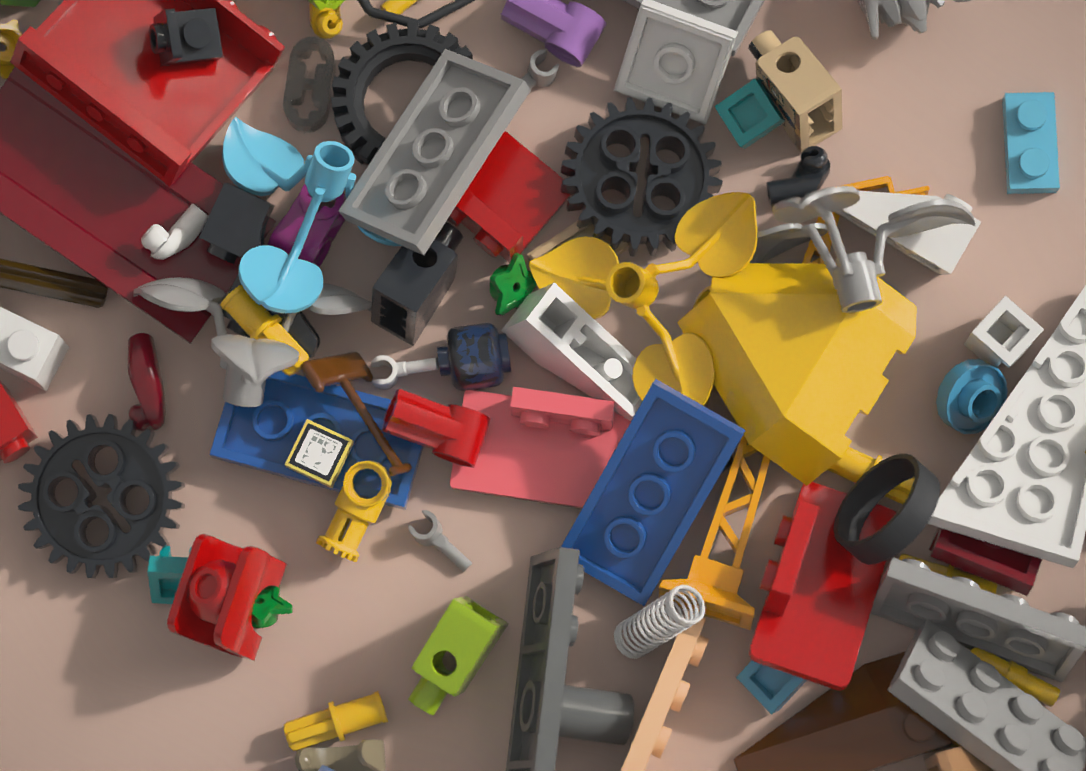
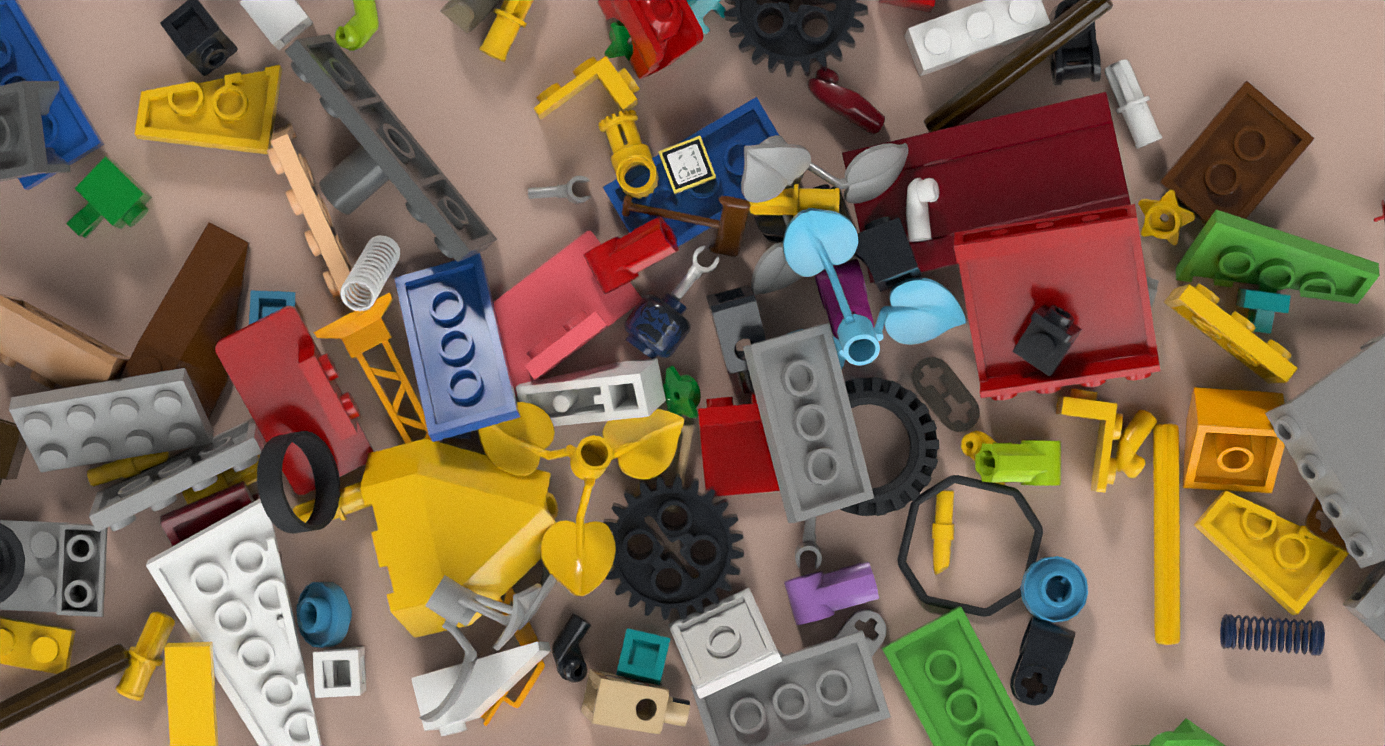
camera: 125 degrees right, 10 degrees up
lime torso [408,596,509,715] -> none
none -> yellow bracket [533,56,640,120]

